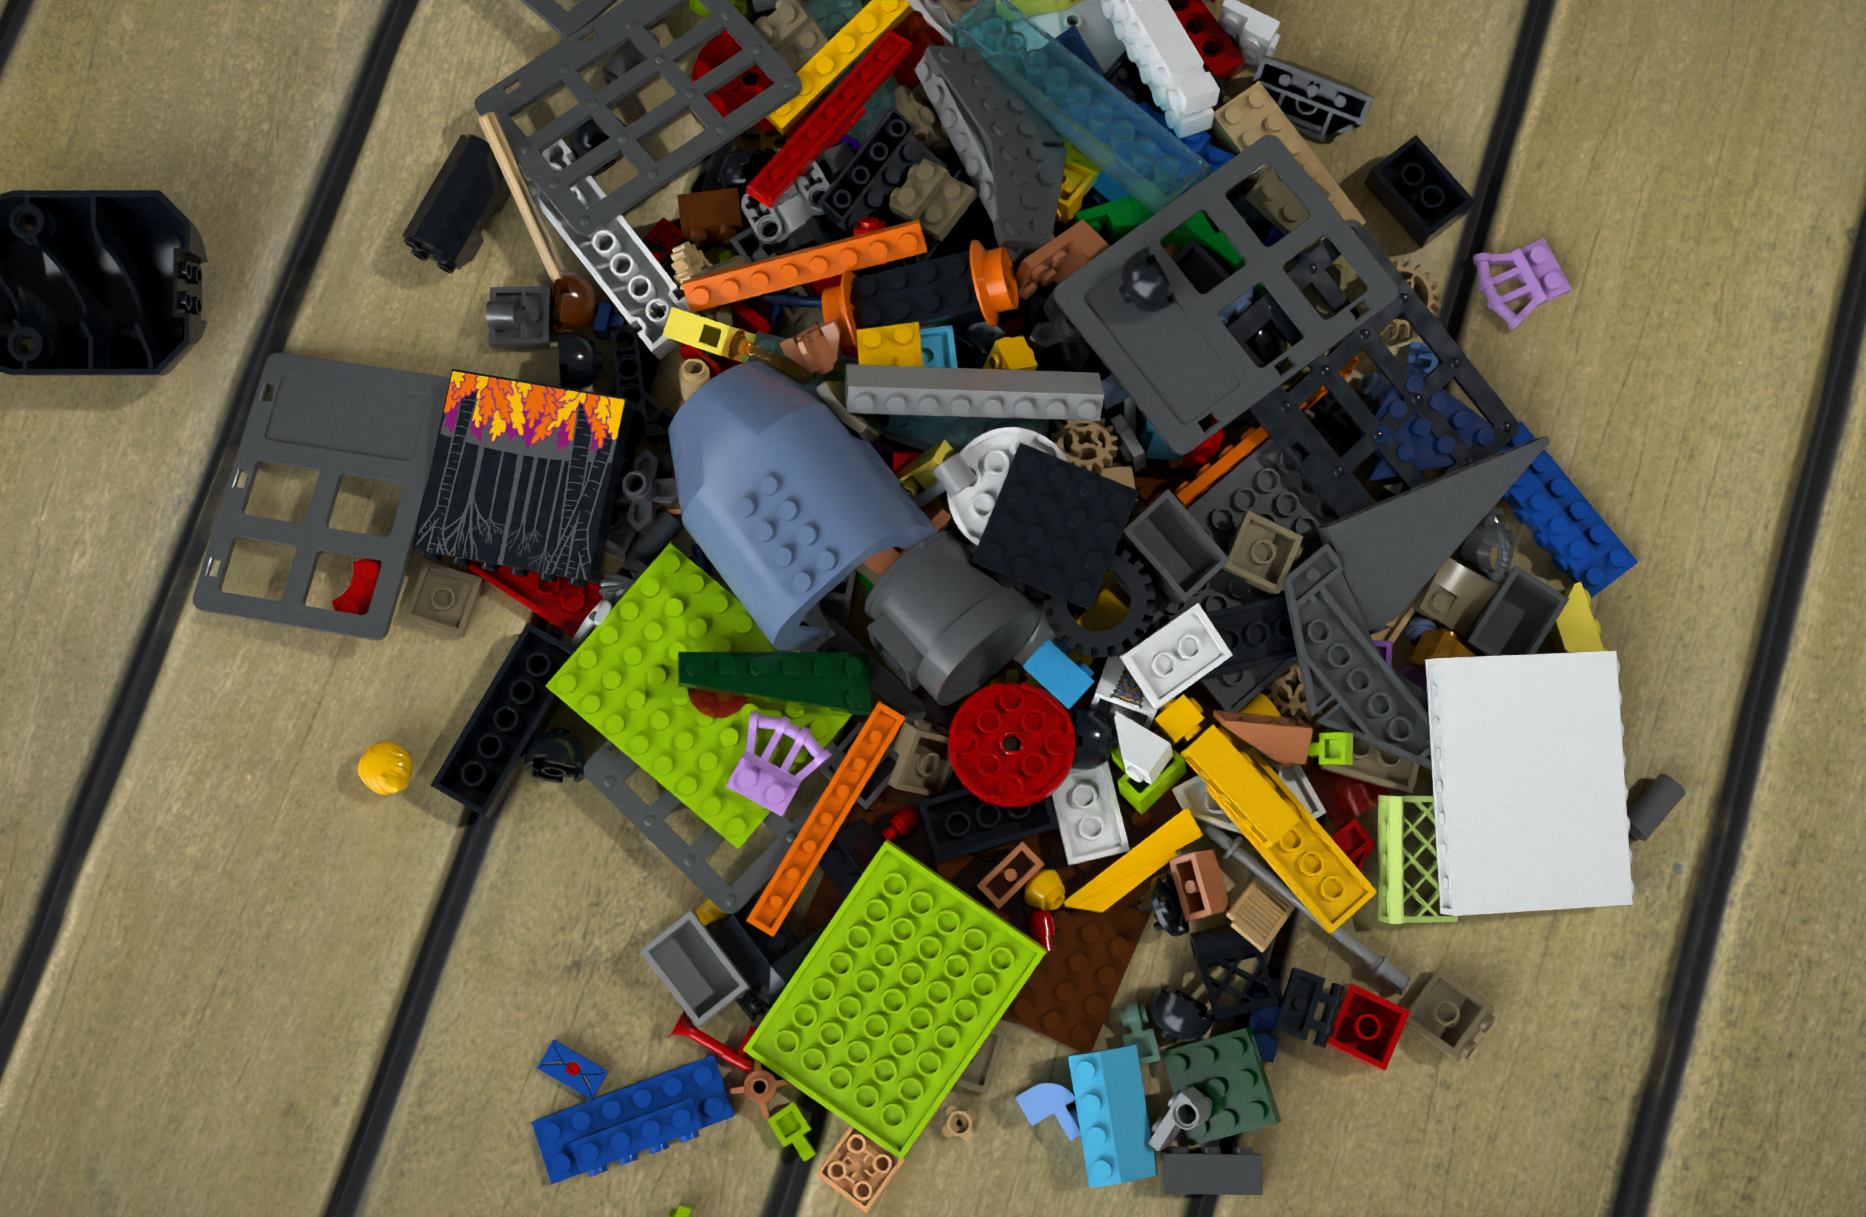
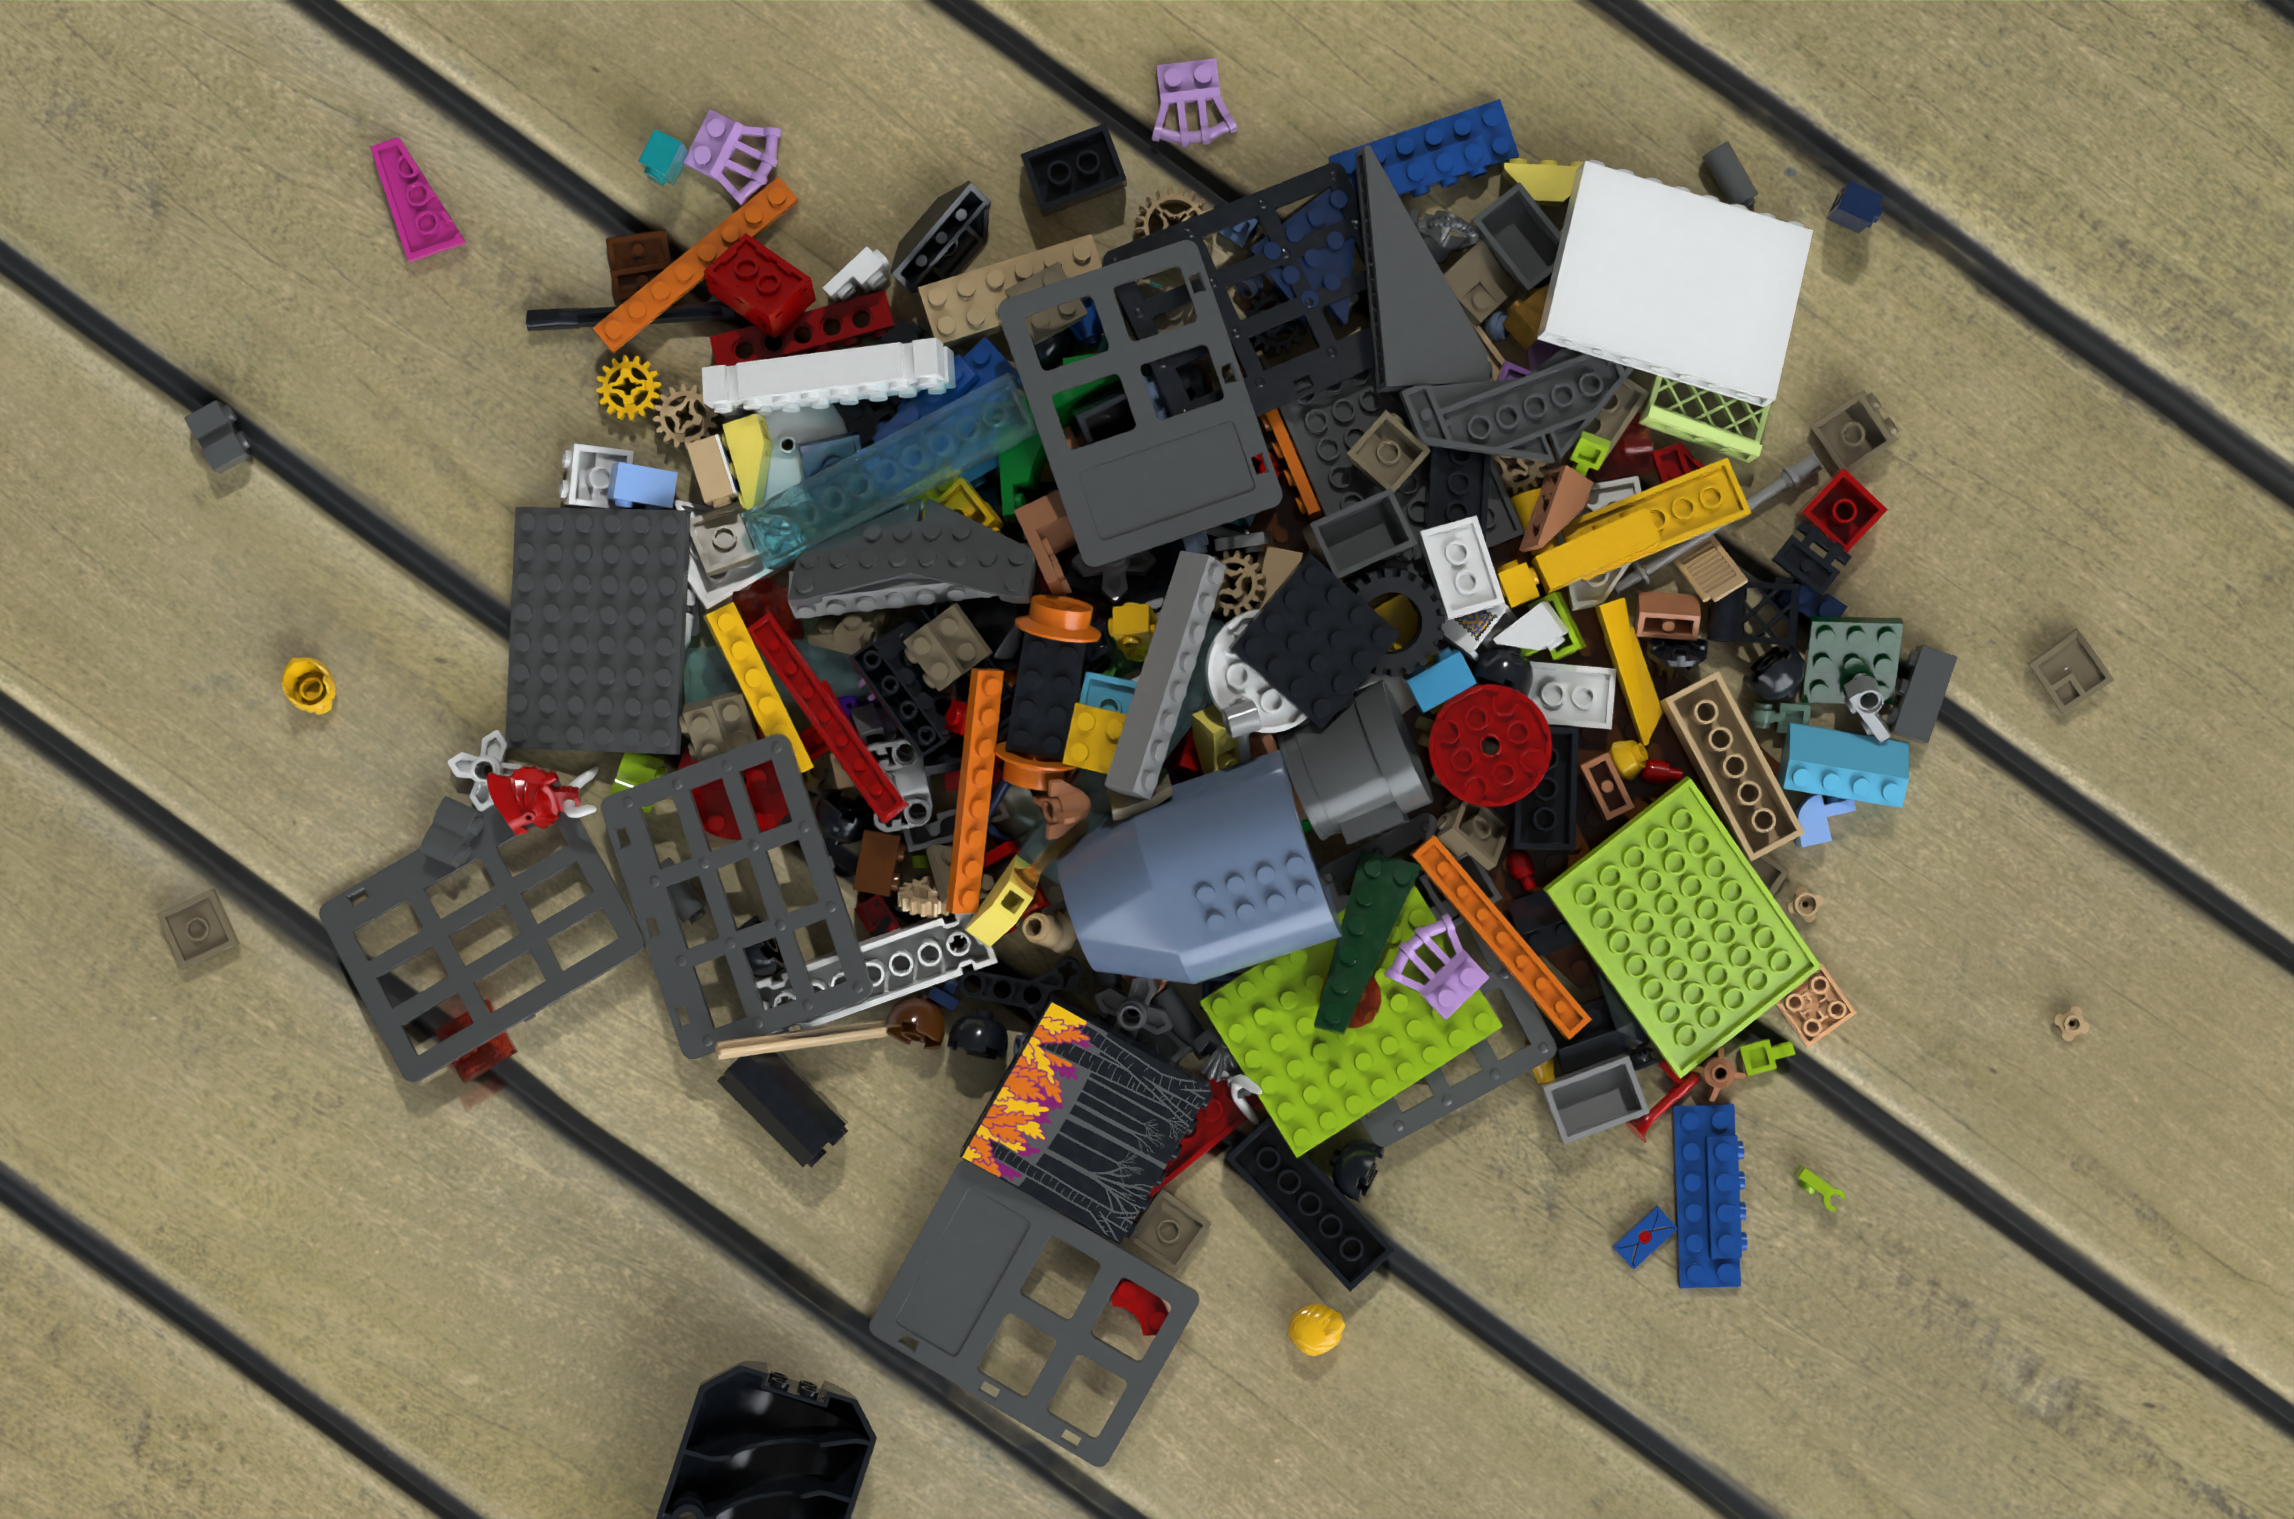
camera: 65 degrees left, 10 degrees up
flat silver plate [486,286,552,348] -> none
black cylinder [1118,247,1177,312] -> none
none -> tan brick [1659,671,1805,862]
none -> dark blue brick [1826,181,1884,234]

